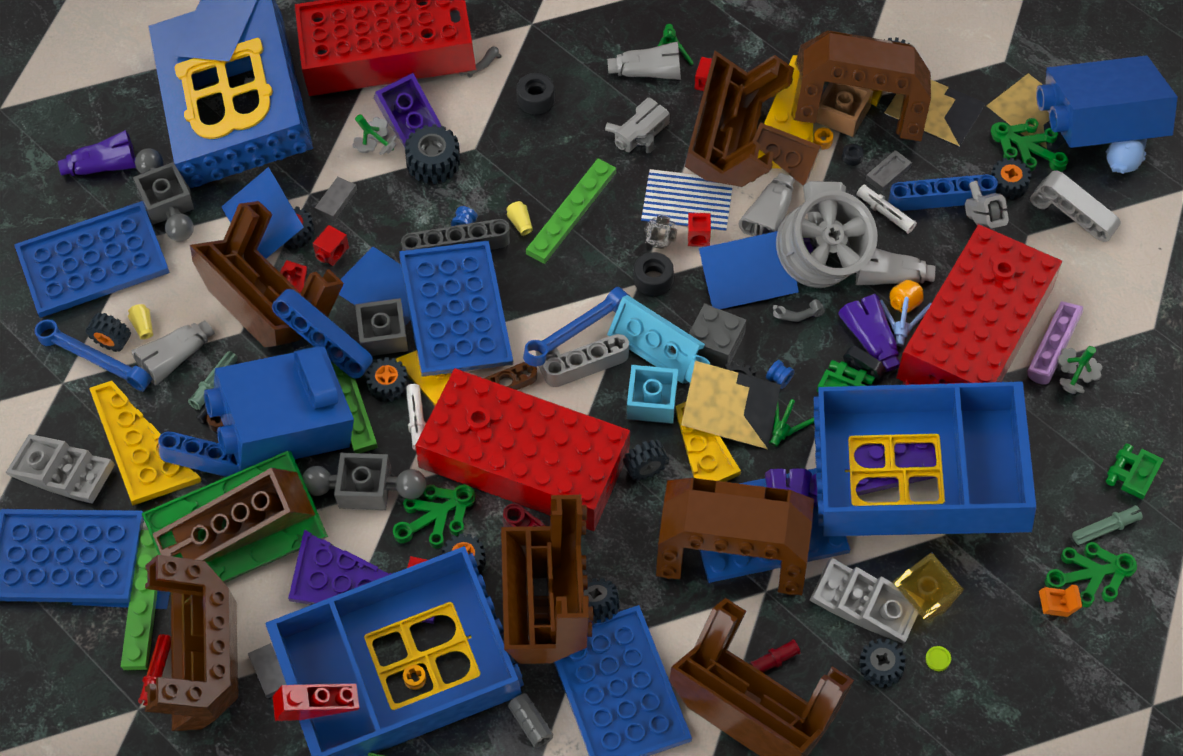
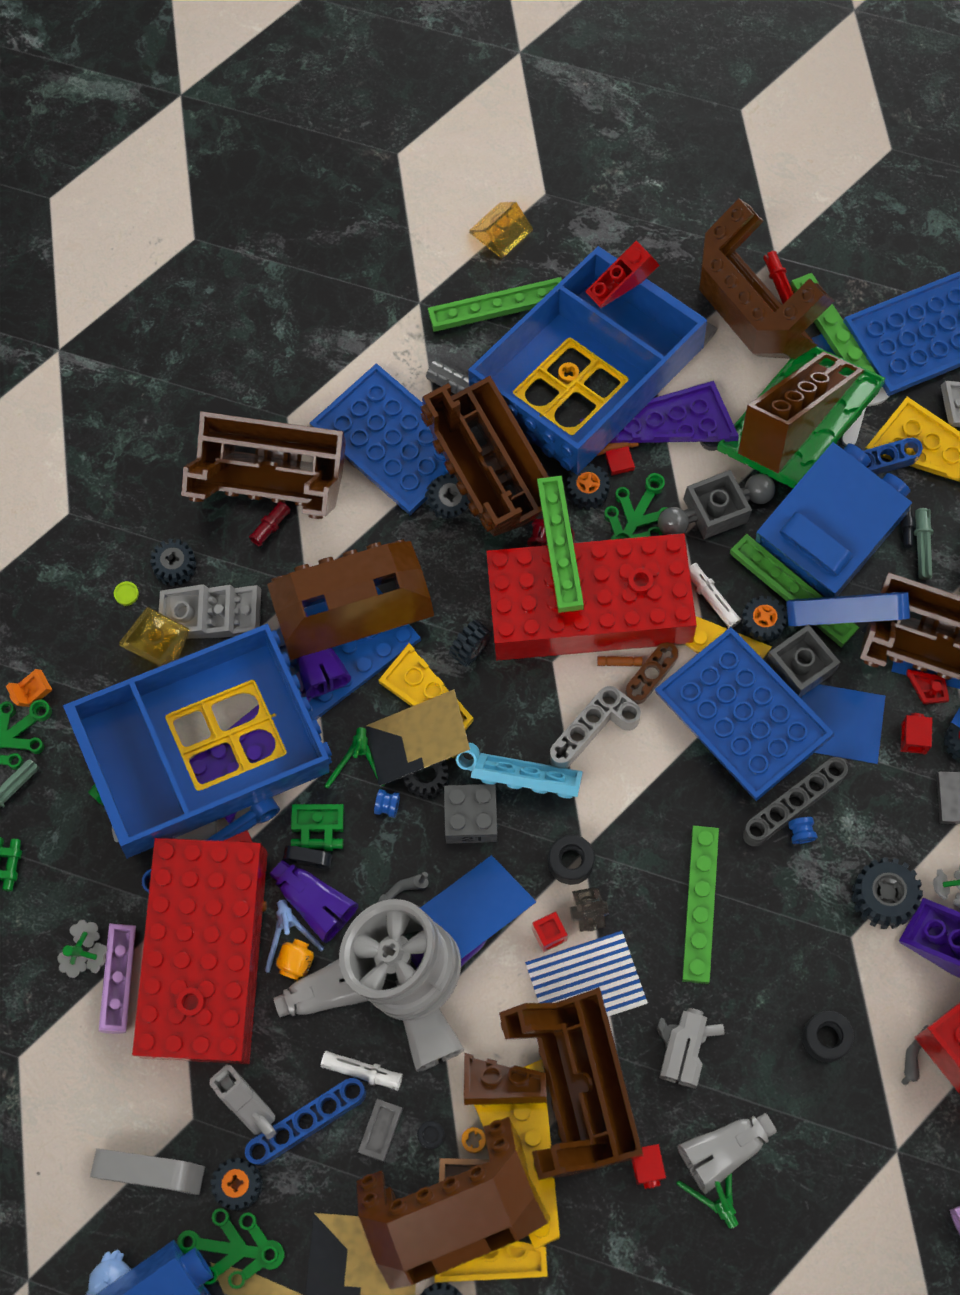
camera: 155 degrees right, 10 degrees up
light yellow cone [506,201,533,236] -> none
blue piece [523,287,630,367] -> none
medium azure brick [627,365,678,423] -> none
light grey piece [738,173,795,237] -> none
none -> bright green plate [537,476,584,613]

